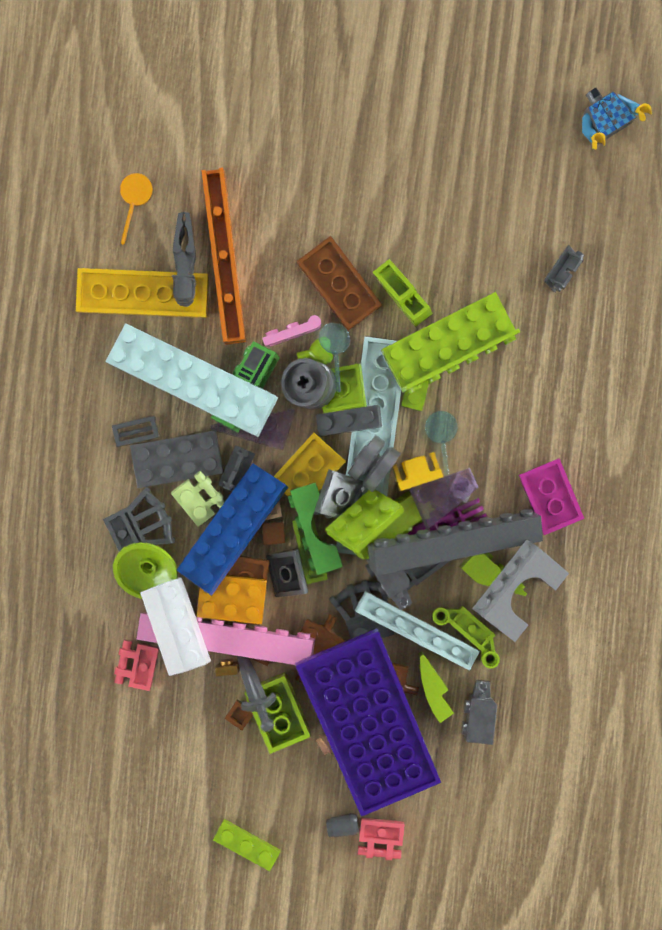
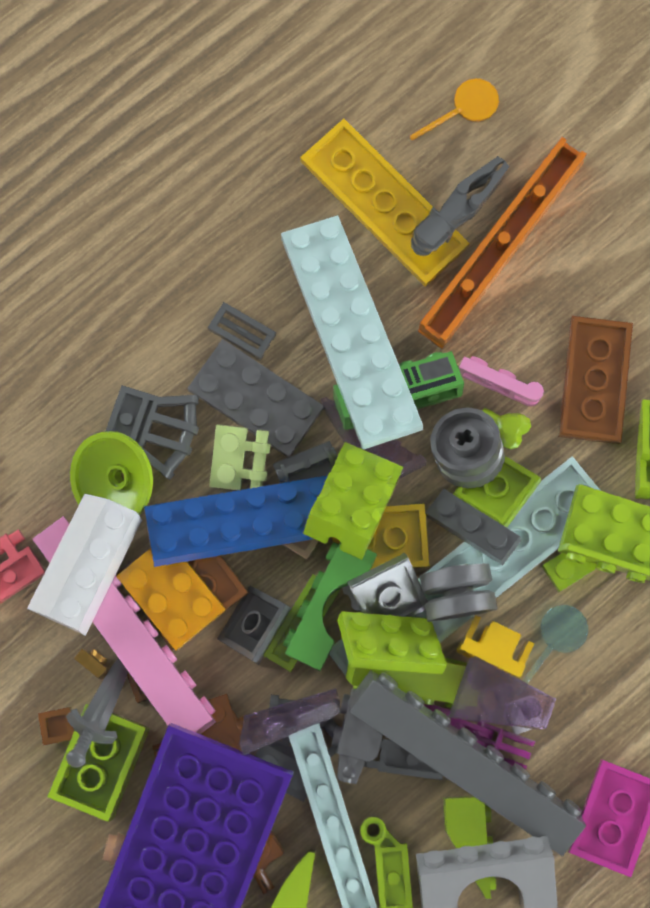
camera: 40 degrees right, 10 degrees down
dark orange tile [262,521,286,545] -> none
clear light blue piece [319,323,350,392] -> none
none -> clear purple wing [239,688,340,755]
none -> lime piece [303,442,403,560]

